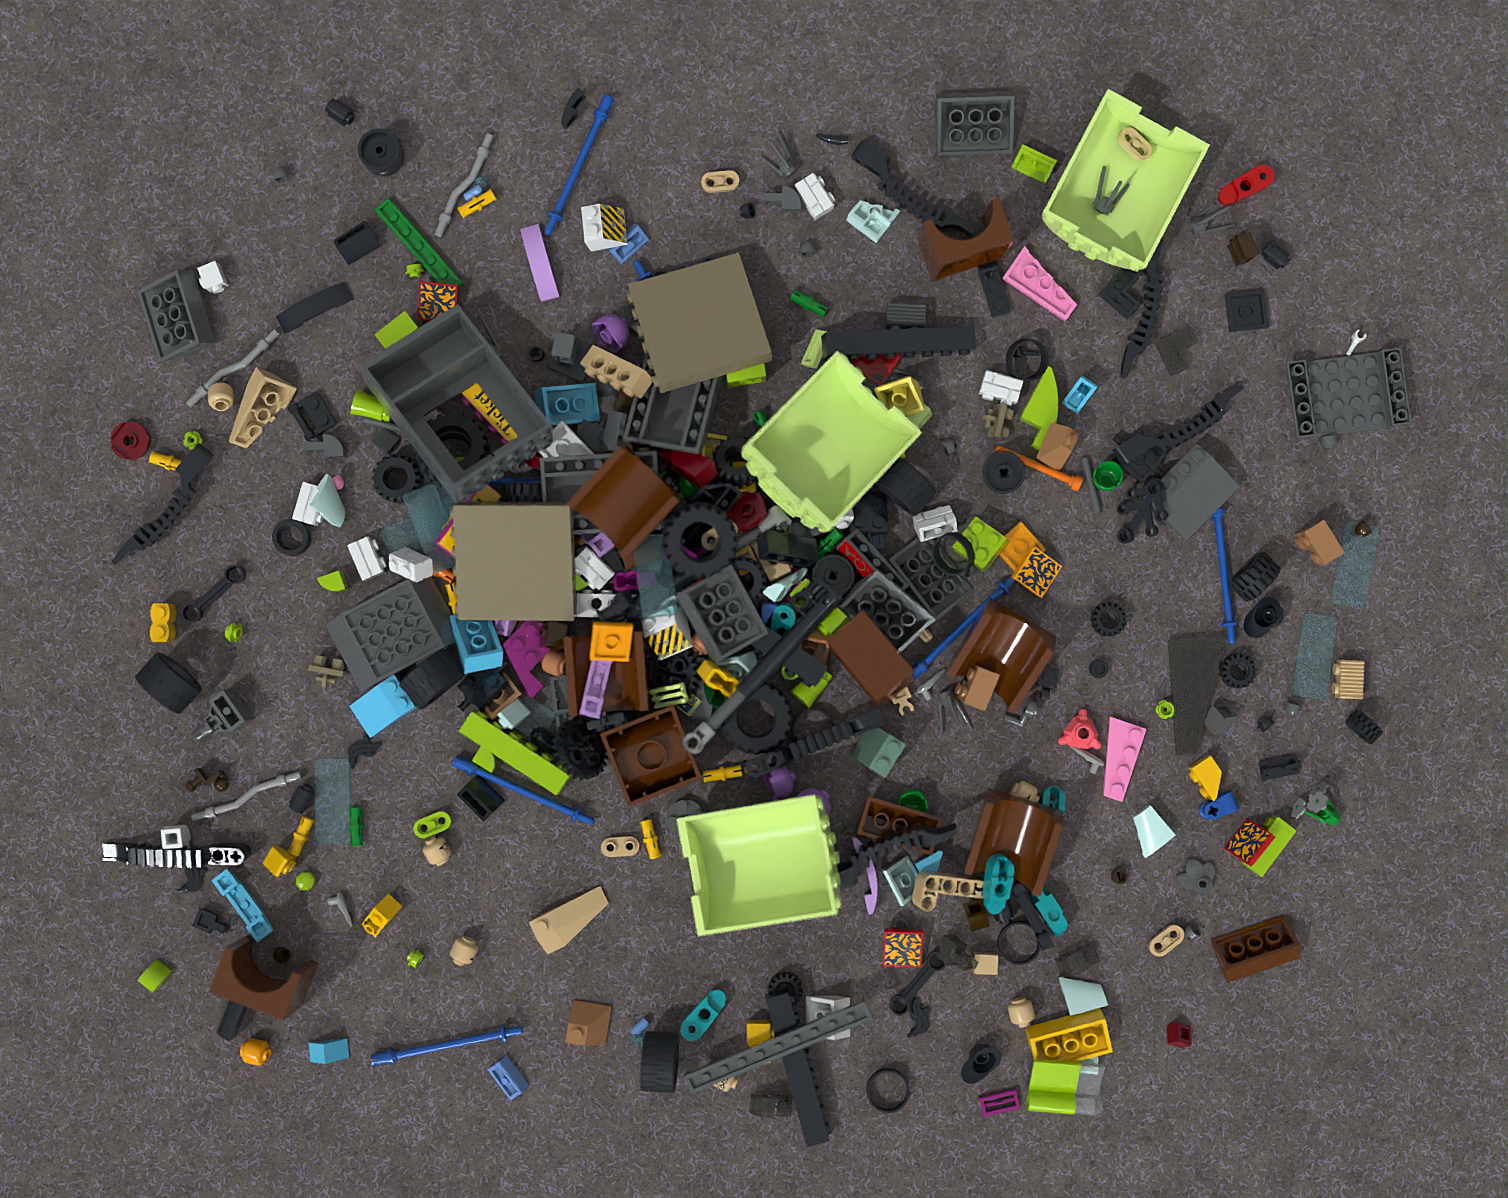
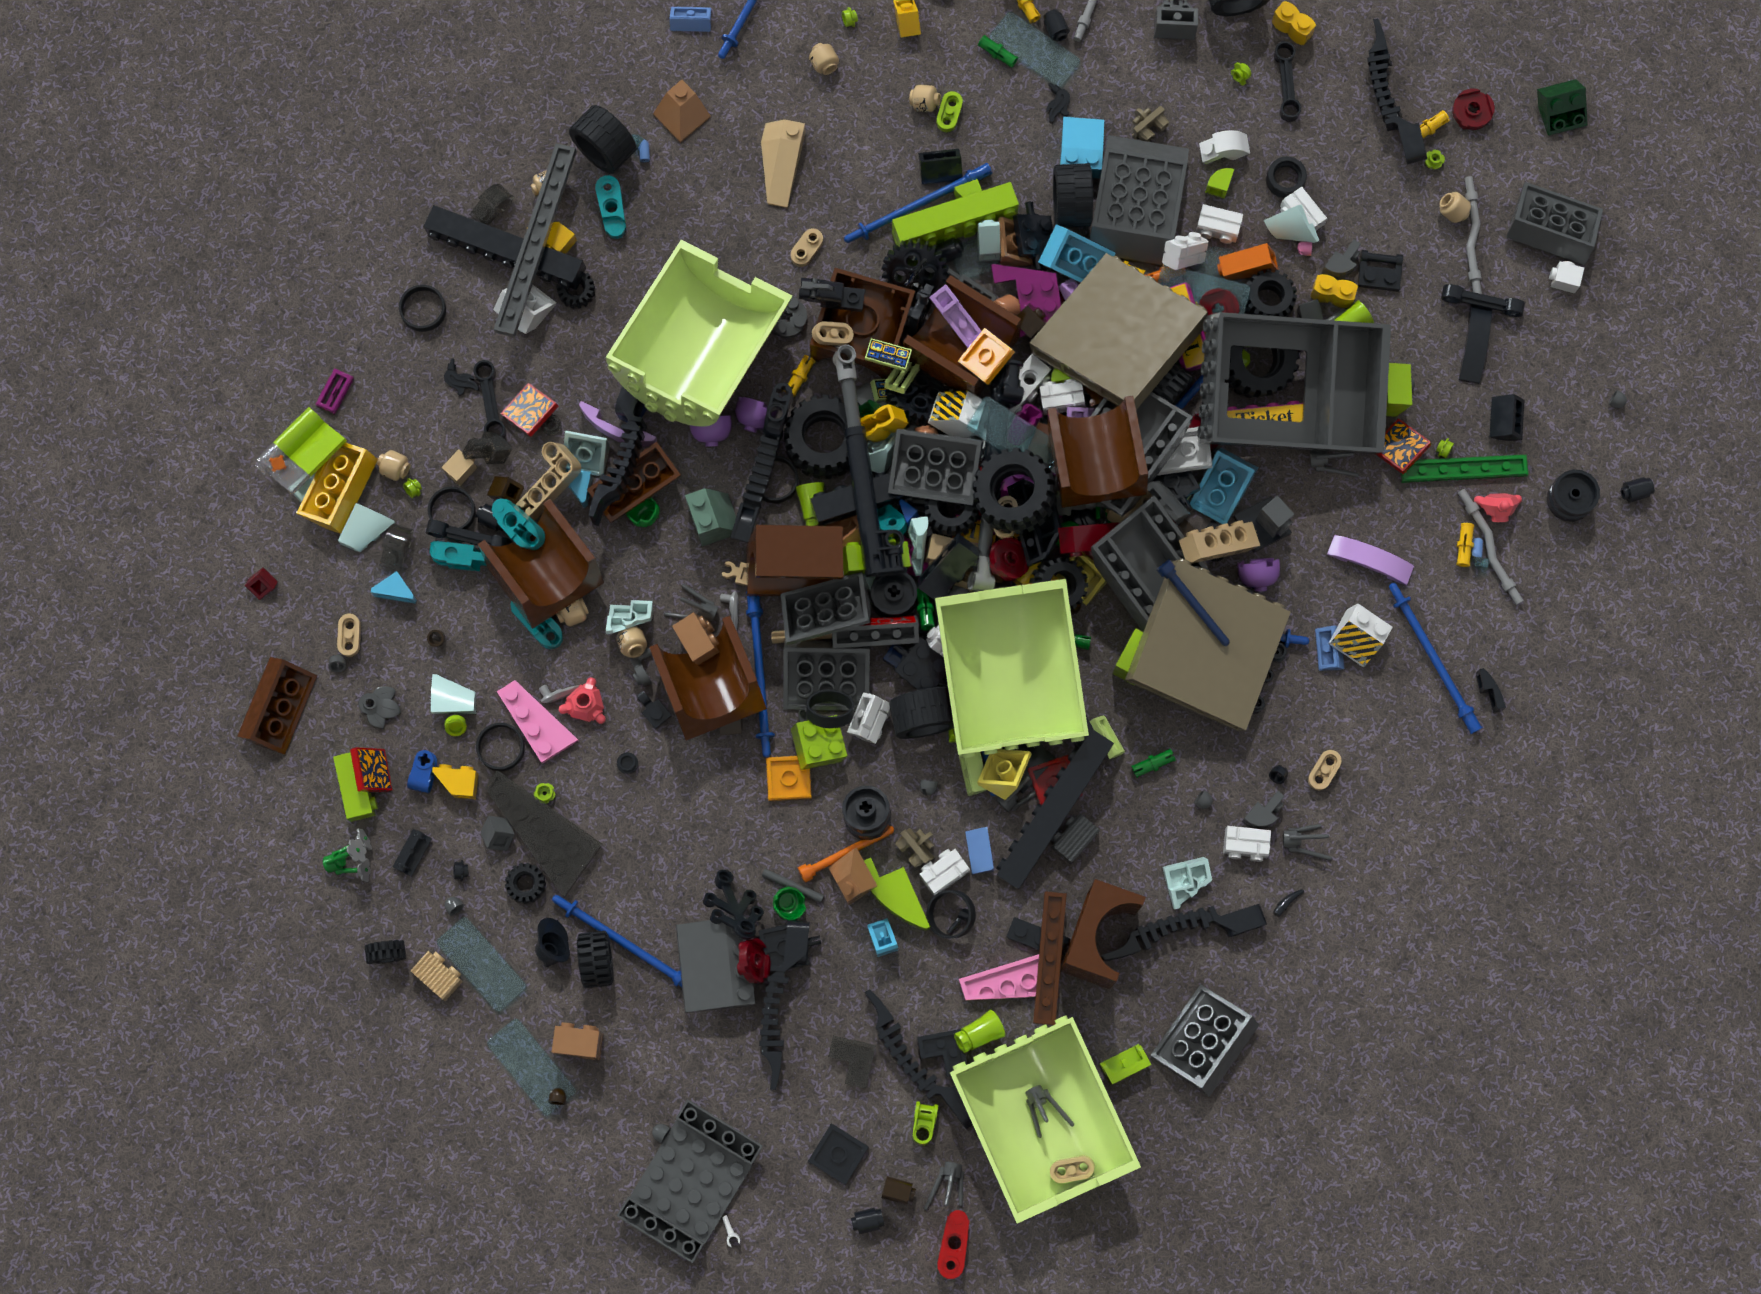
camera: 130 degrees right, 10 degrees down
tan wedge [229,367,297,448] -> none
black hinge [528,346,545,363] -> none
yellow pin [640,819,661,859] -> none
black piece [961,1044,1002,1084] -> none
tile [1011,545,1062,598] -> none
black tyre [1090,602,1127,637] -> none
none -> orange piece [269,455,287,472]
none -> medium azure slope [371,571,417,604]
none -> lime plate [403,478,422,498]
none -> lime tile [444,715,467,736]
none -> black tyre [476,723,525,771]
none -> light aqua slope [606,600,653,634]
none -> tan head [616,626,647,658]
none -> dark red plate [737,938,771,983]
none -> black plate [799,277,865,312]
none -> tan plate [812,322,854,346]
none -> tile [865,338,912,371]
none -> lime piece [912,1101,938,1146]
none -> lime plant [954,1009,1005,1053]
none -> medium blue slope [965,827,994,875]
none -> reddish brown plate [1033,891,1067,1026]
none -> dark blue piece [1157,559,1230,646]
none -> dark red plate [1198,288,1240,315]
none -> white brick [1199,130,1250,164]
none -> orange slope [1217,243,1279,281]
none -> yellow brick [1310,274,1358,308]
none -> black piece [1441,284,1525,317]
none -> coral rock [1474,493,1522,522]
none -> dark green slope [1537,79,1588,136]

